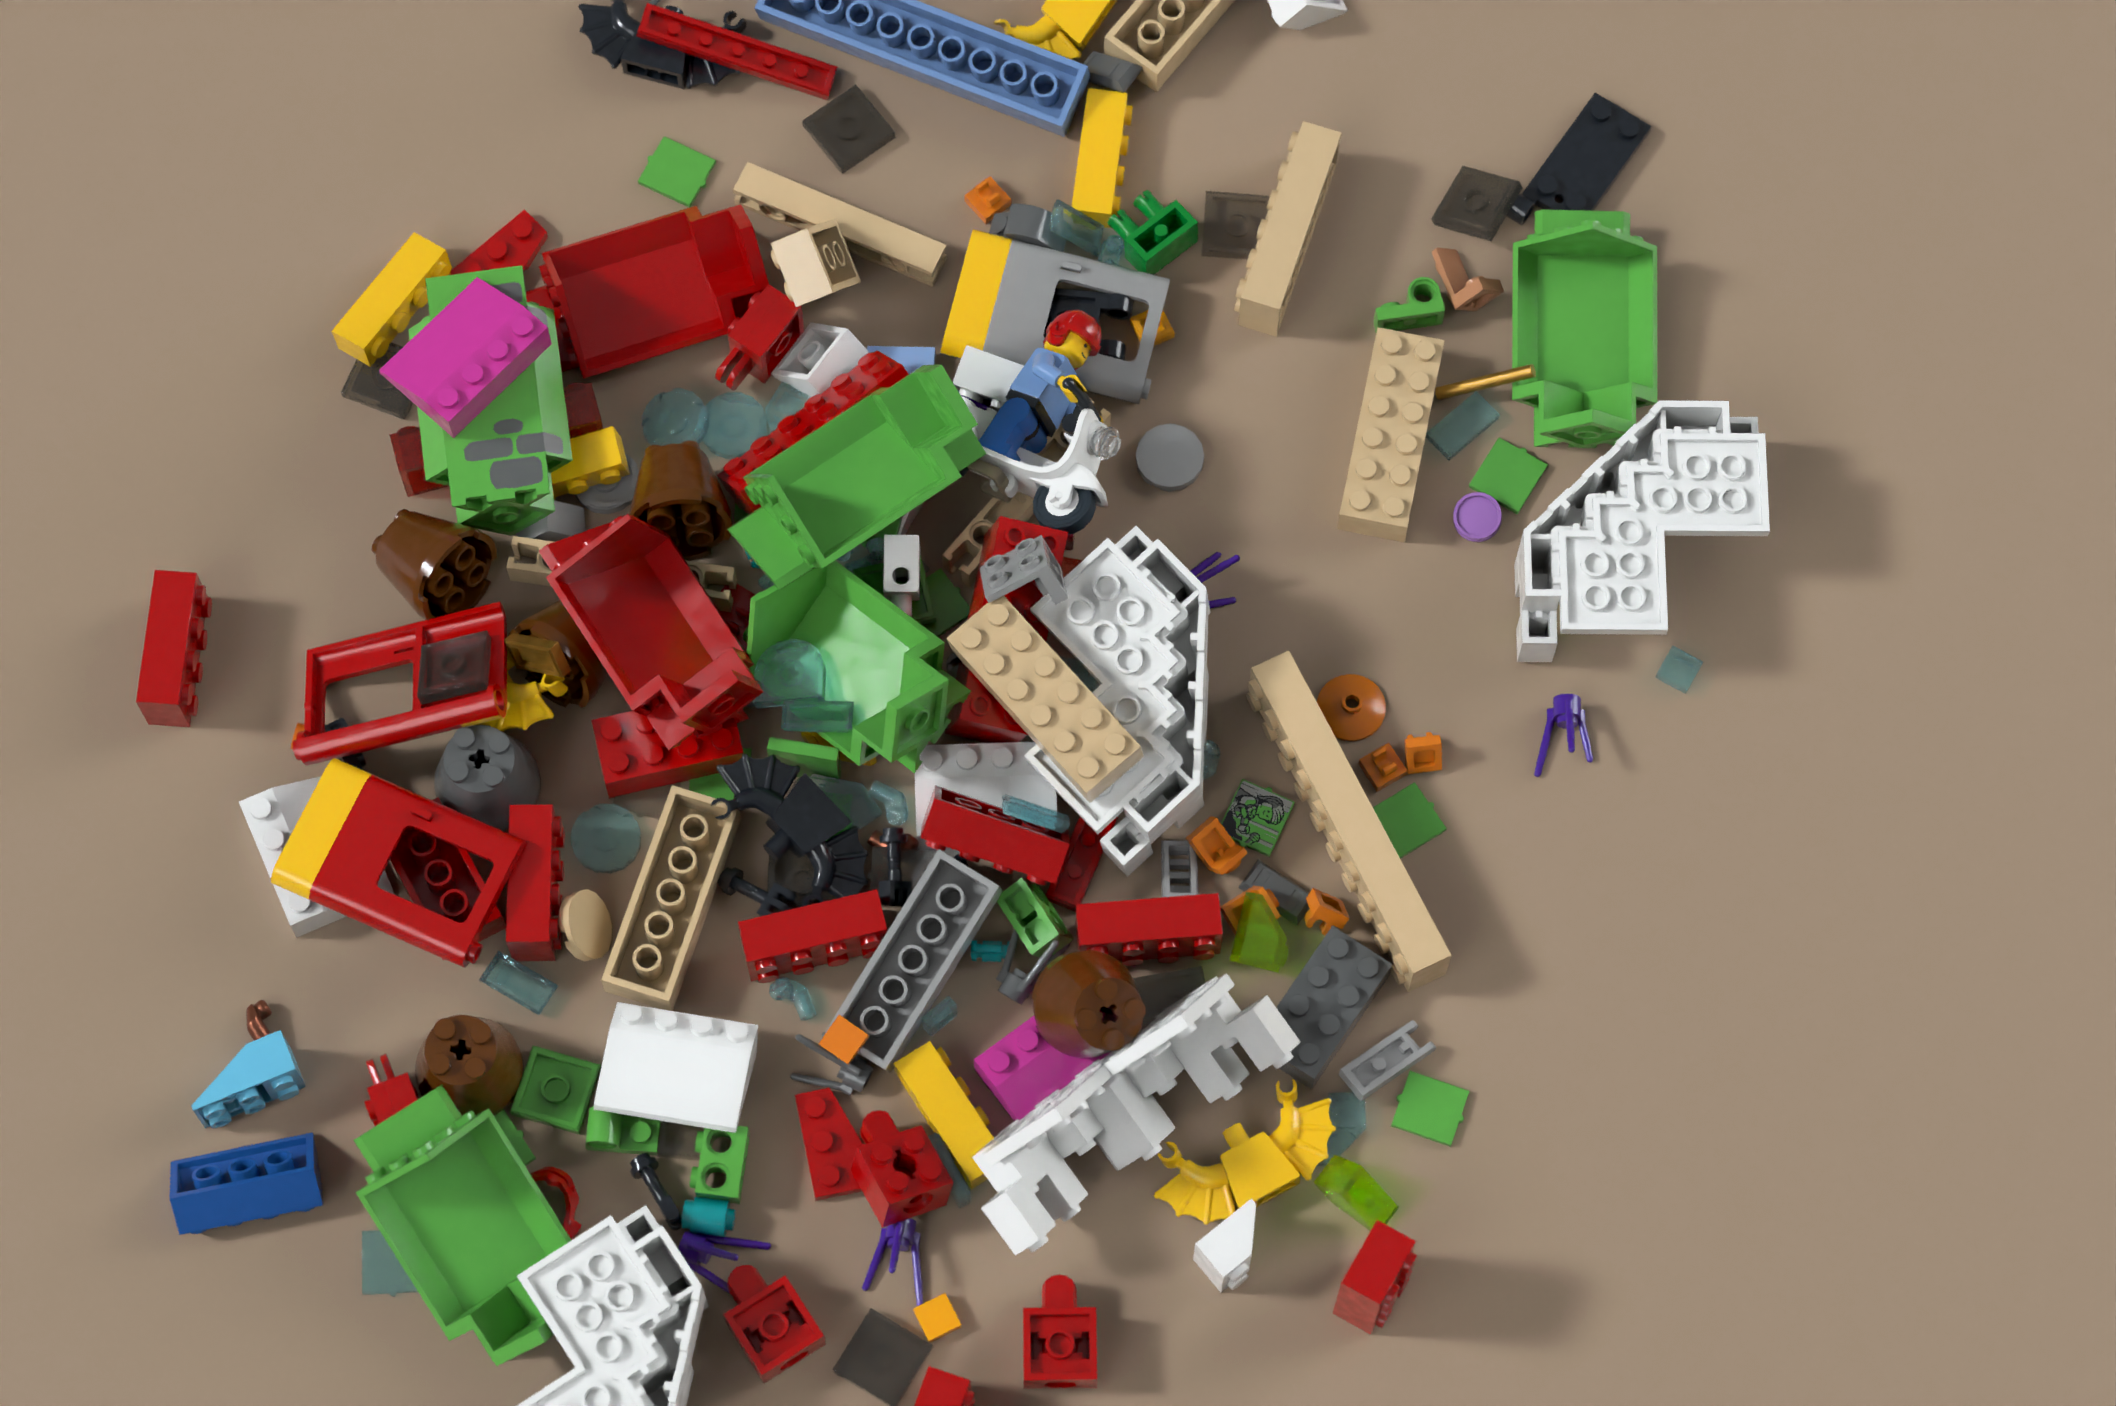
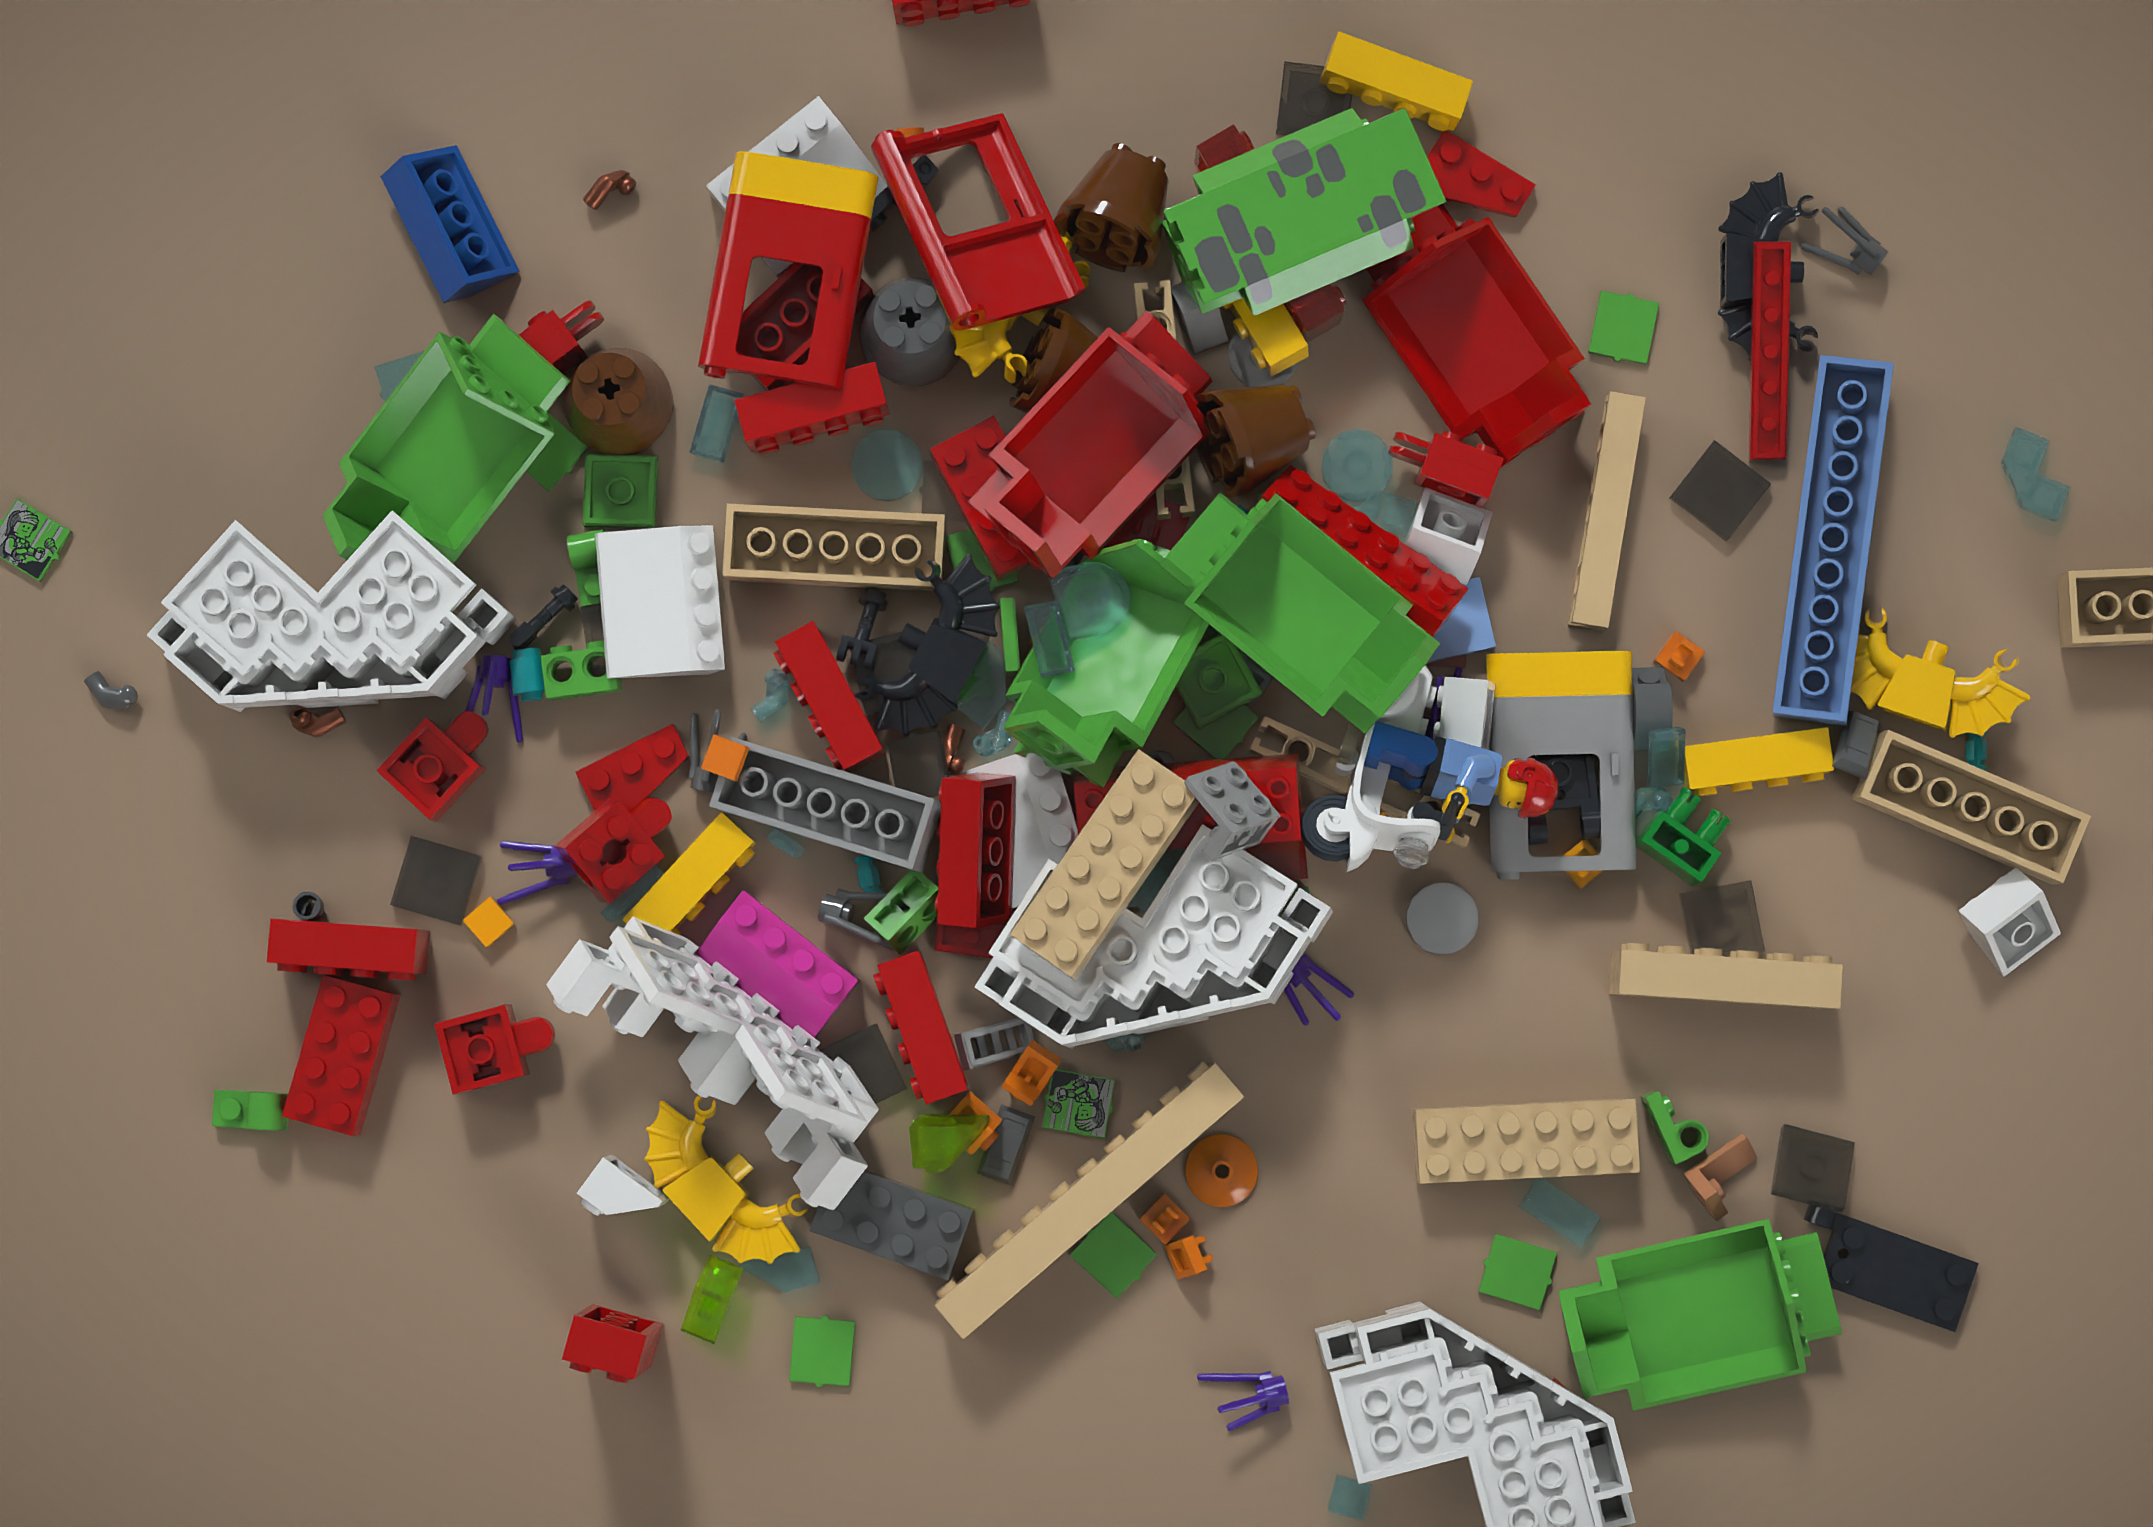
camera: 75 degrees right, 15 degrees up
medium azure slope [191,1030,306,1128] -> none
dark pink slope [379,277,552,438] -> none
clear smoke tile [417,630,492,705] -> none
pearl gold tile [504,633,571,677] -> none
red helmet [530,1166,582,1240] -> none
tan tile [559,889,612,961] -> none
clear light blue tile [641,388,709,446] -> none
tan brick [770,219,861,307] -> none
black hinge [879,827,912,907] -> none
white torso [883,535,920,617] -> none
clear light blue tile [1002,794,1070,833] -> none
reddish brown cone [1032,949,1146,1058] -> none
orange tile [1304,887,1349,935] -> none
light grey hinge [1339,1020,1436,1101] -> none
pearl gold bar [1435,364,1536,400] -> none
medium lavender piece [1453,492,1502,542] -> none

